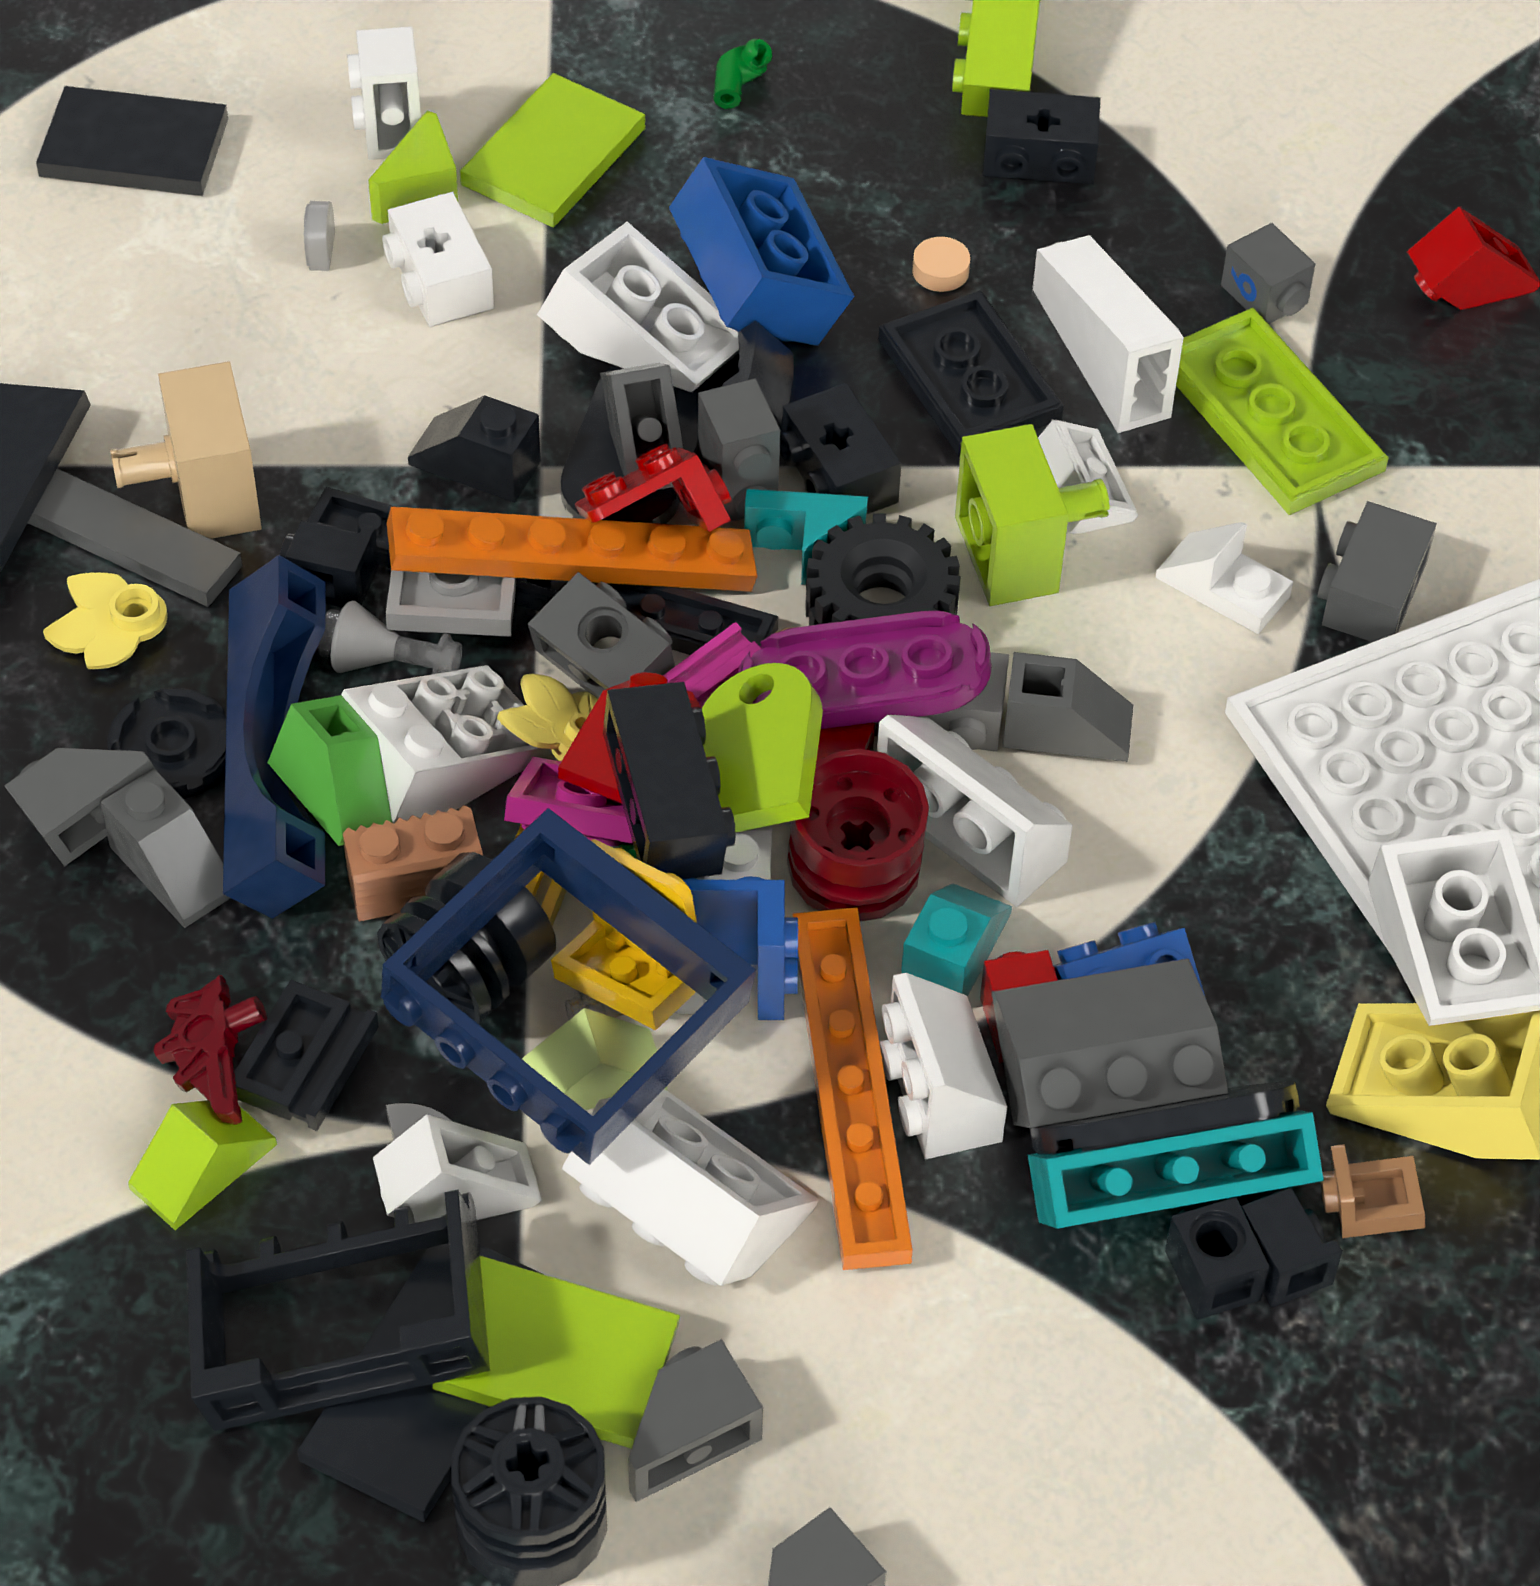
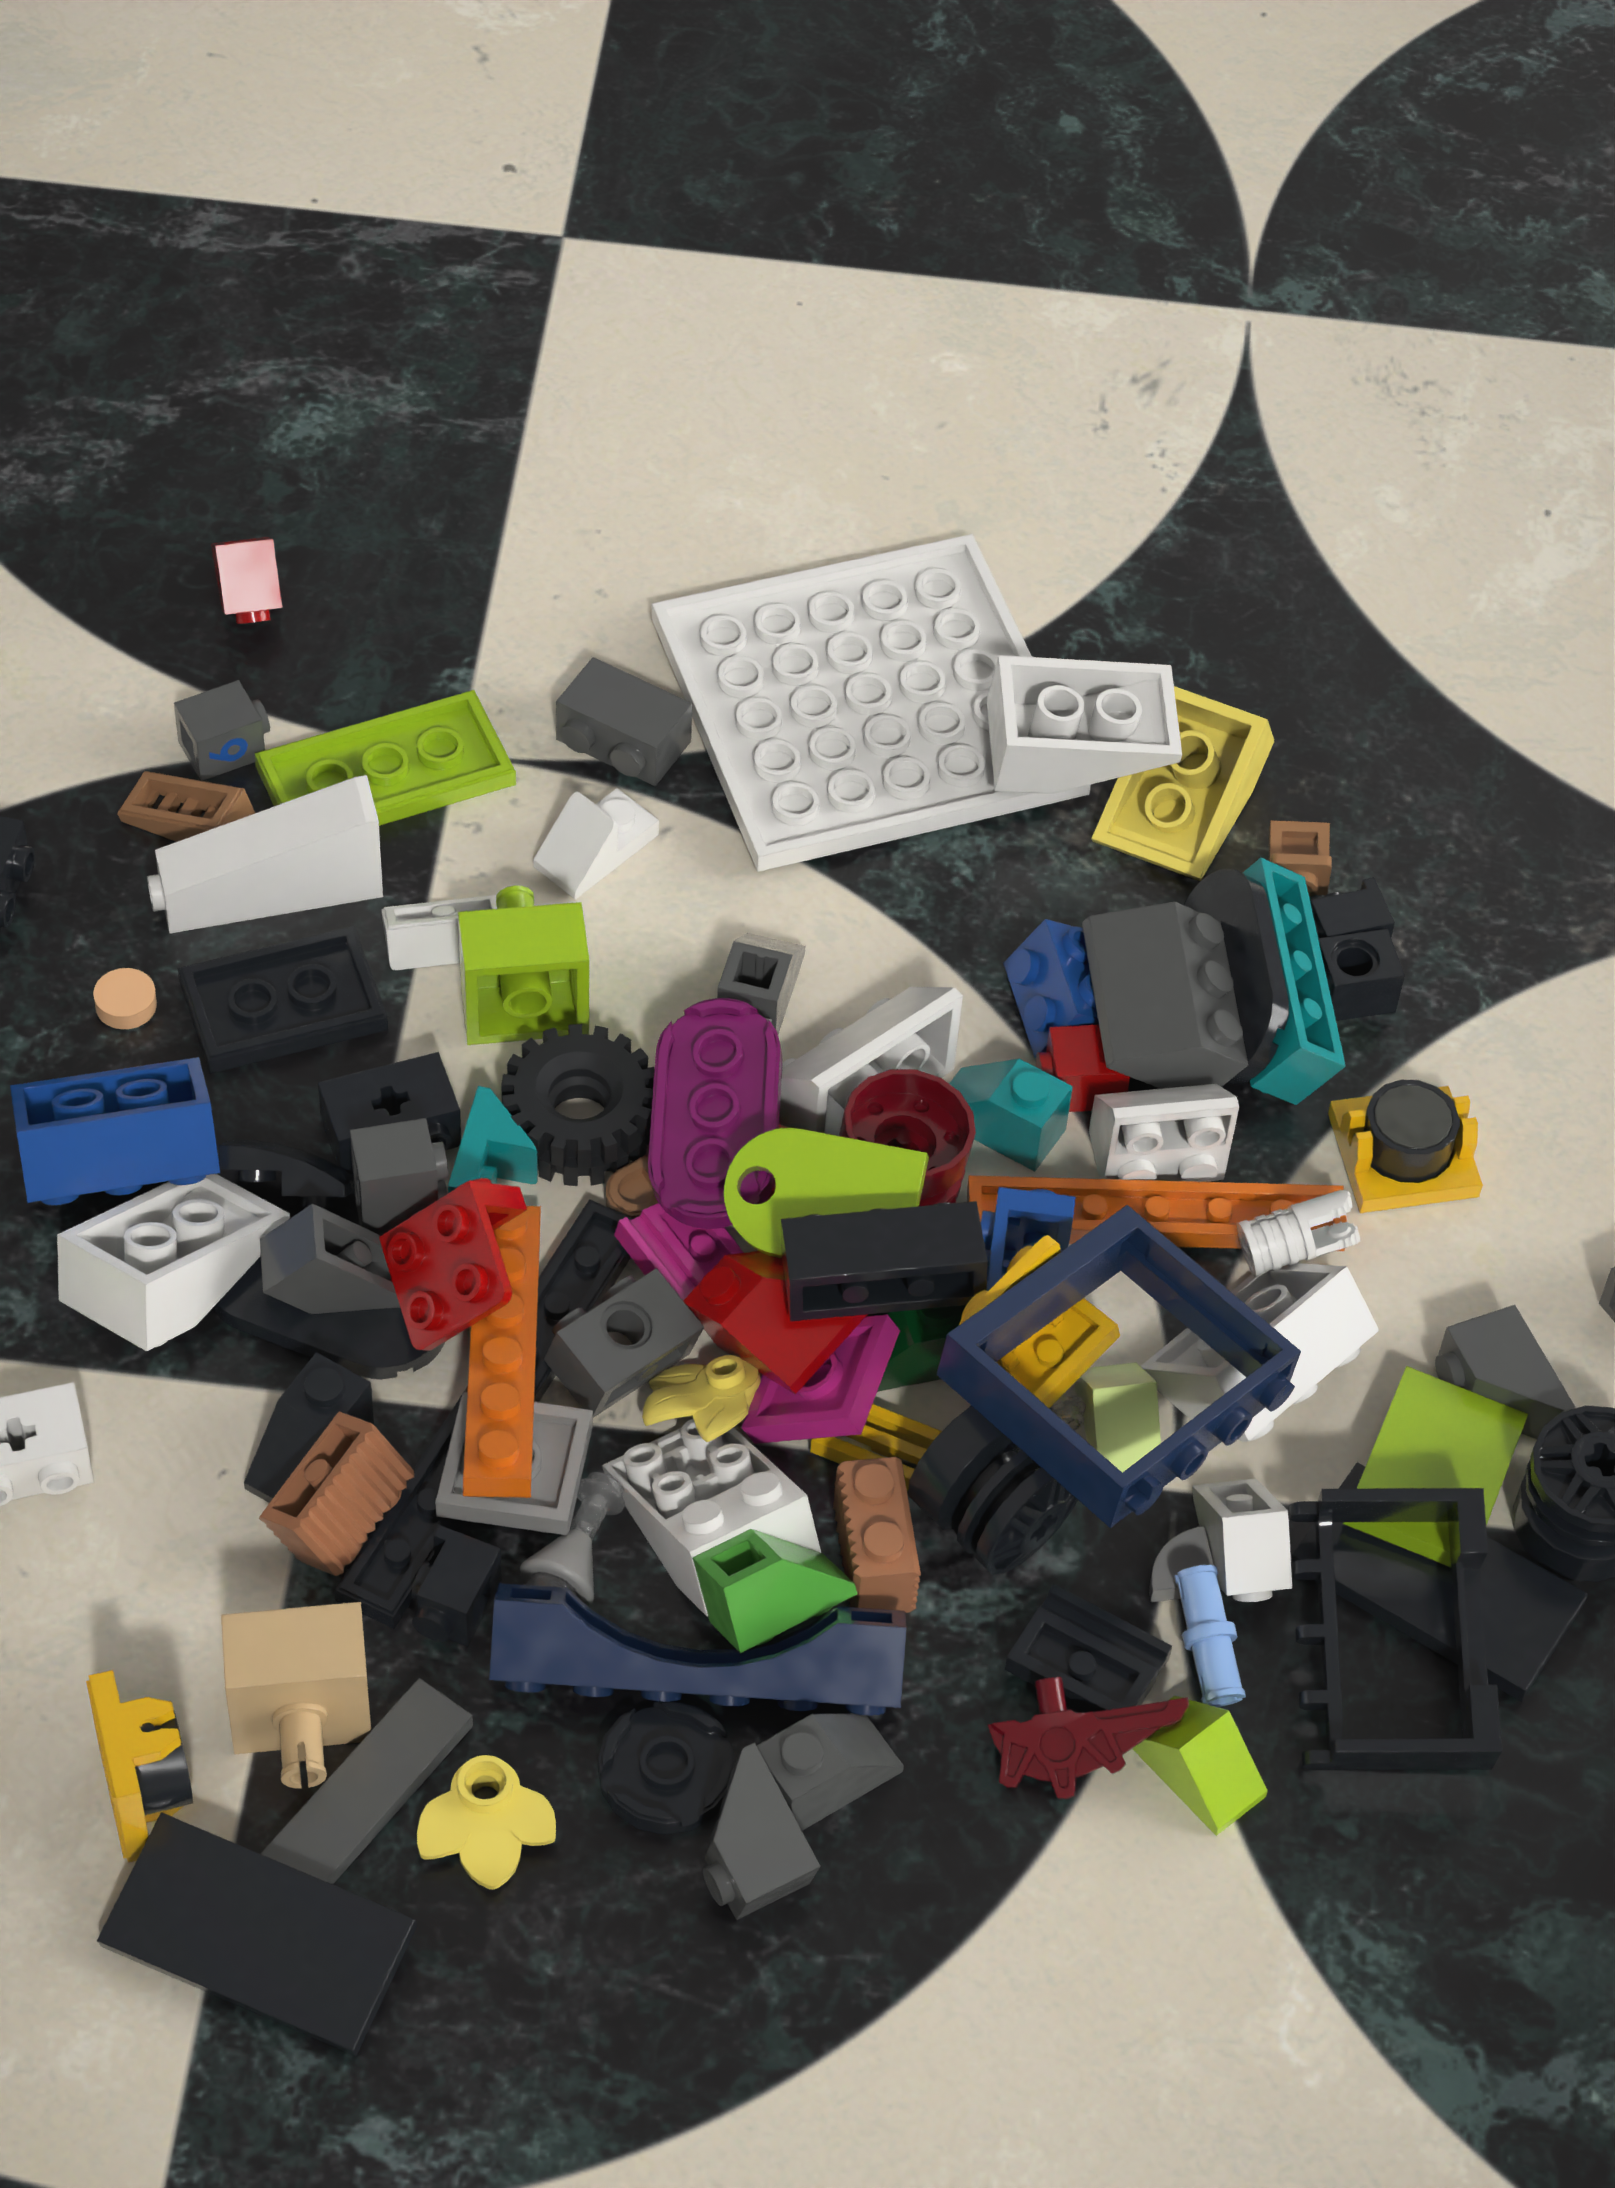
camera: 85 degrees left, 0 degrees up
none -> yellow piece [86,1670,193,1863]
none -> medium nougat slope [117,771,255,842]
none -> nougat brick [259,1411,414,1576]
none -> light blue pin [1174,1565,1246,1707]
none -> white hinge [1237,1189,1361,1277]
none -> piece [1328,1080,1483,1213]

